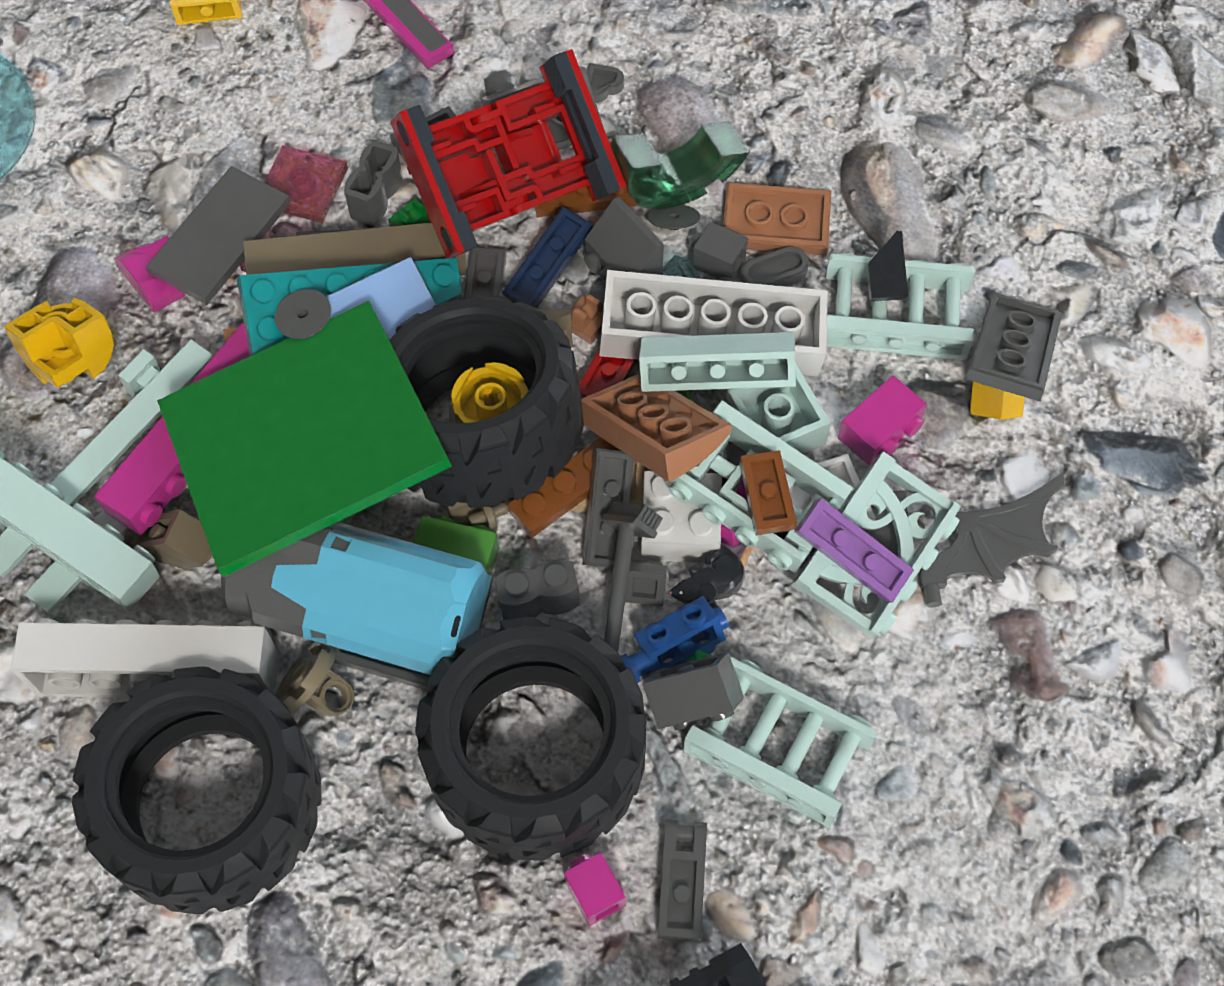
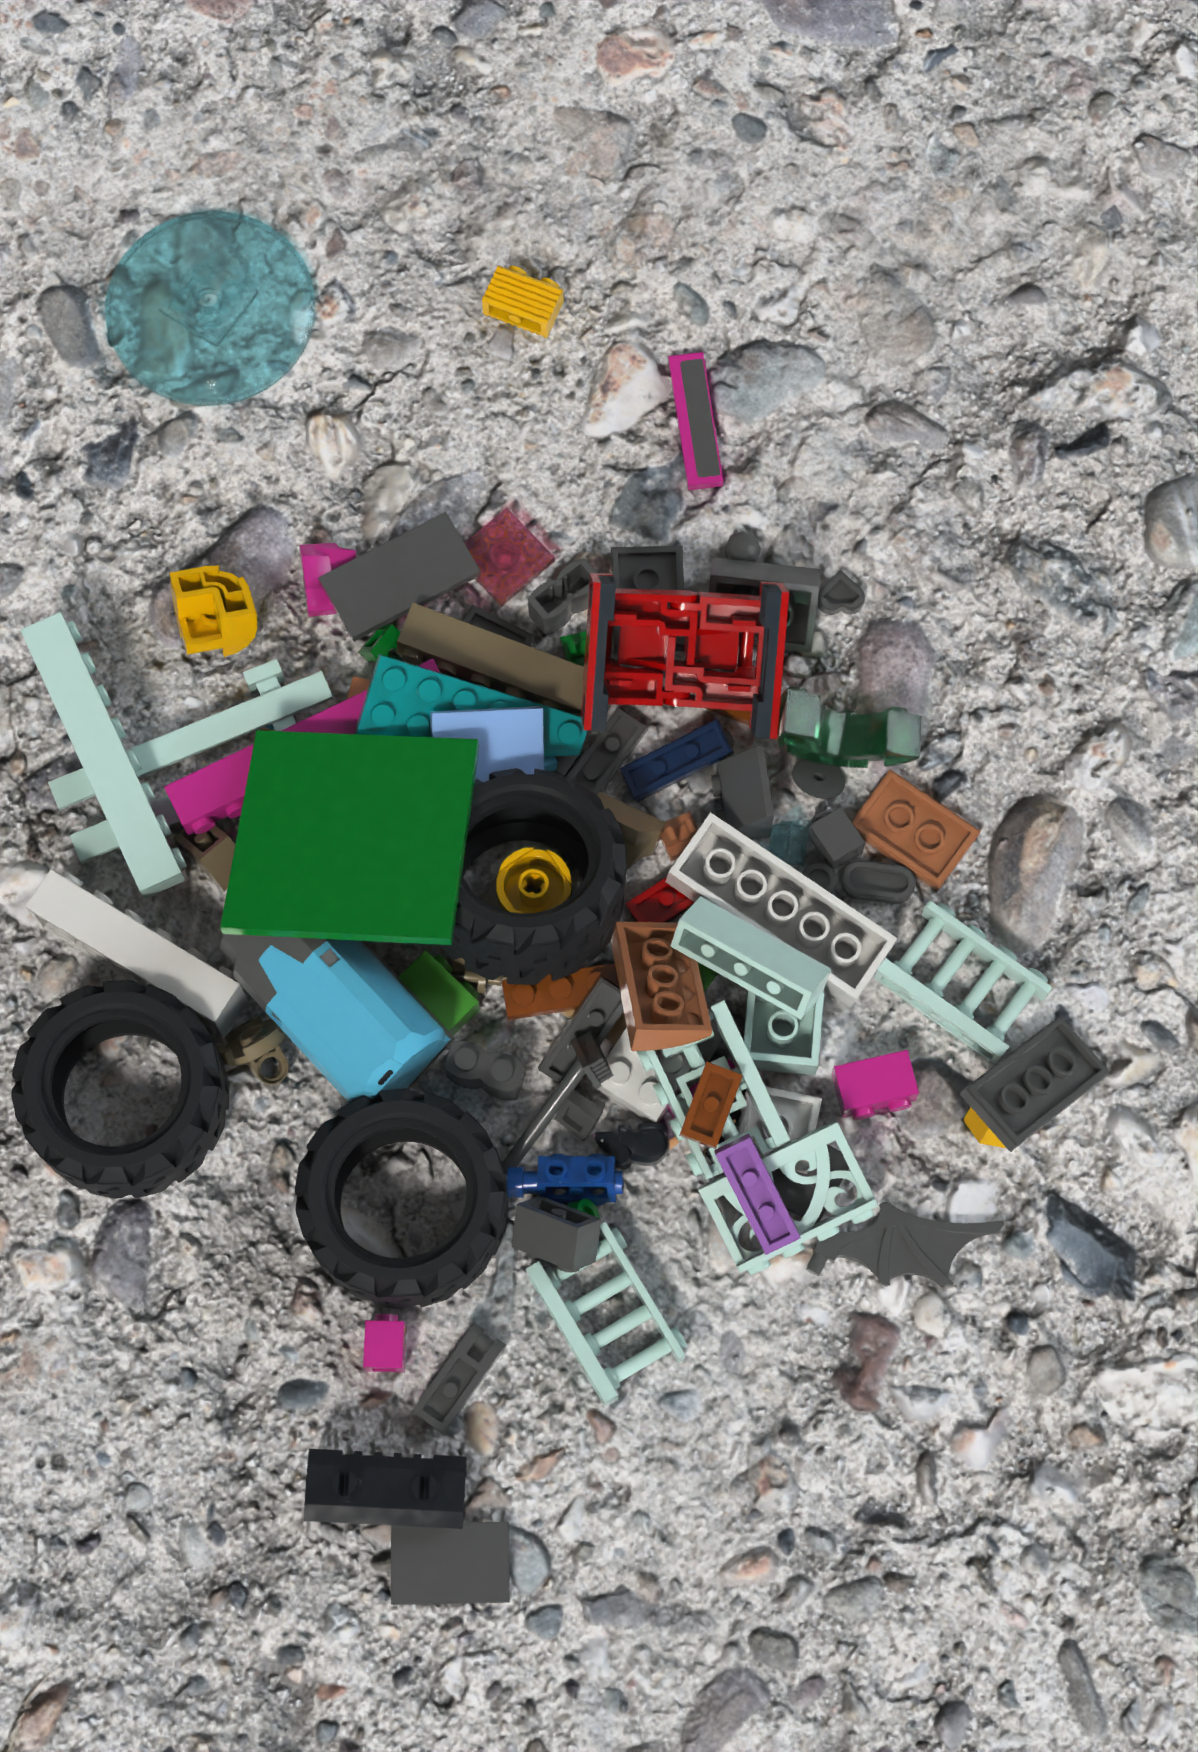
camera: 30 degrees right, 10 degrees up
dark grey piece [275,289,331,339] -> none
black tile [867,231,908,302] -> none
none -> green tile [358,624,400,663]

